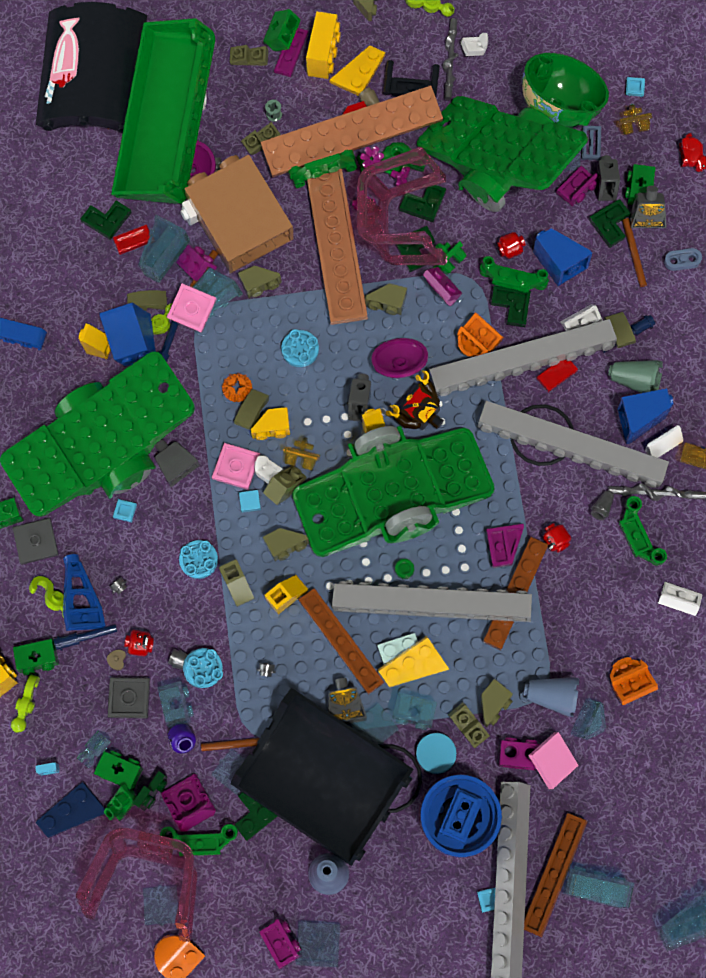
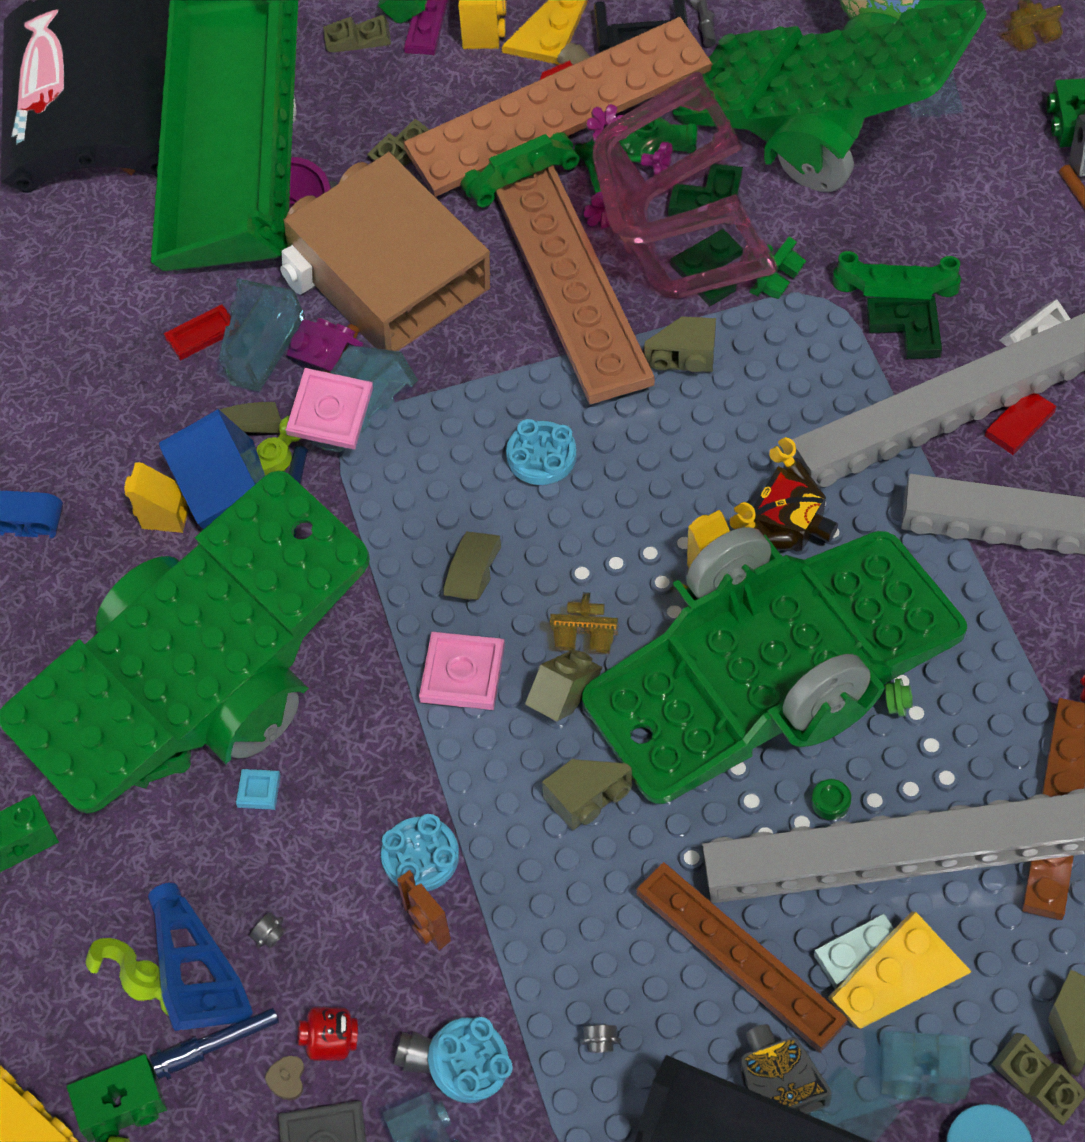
camera: 10 degrees left, 15 degrees down
dark grey plate [13,518,59,565] -> none
dark green plate [80,201,132,240] -> none
dark grey torso [155,440,200,487] -> none
olive slope [219,559,254,607] -> none
orange gear [222,373,252,402] -> none
olive slope [238,265,282,298] -> none
medium azure tile [239,490,261,513] -> none
yellow slope [251,407,290,440] -> none
white plate [254,456,283,484] -> none
yellow slope [264,575,308,615] -> none
sand green bush [265,100,282,122] -> none
dark grey torso [348,374,371,422] -> none
magenta dish [372,338,428,378] -> none
magenta bracket [423,267,462,306] -> none
orange slope [457,312,504,357] -> none
magenta wing [486,524,524,568] -> none
red head [497,232,526,259] -> none
black piece [510,404,574,466] -> none
blue slope [533,228,592,286] -> none
magenta bracket [556,166,599,207] -> none
sand blue tile [582,126,601,161] -> none
dark green plate [589,199,630,248] -> none
dark grey torso [597,155,620,201] -> none
none -> dark orange plate [397,870,451,951]
none -> bright green plate [886,678,913,717]

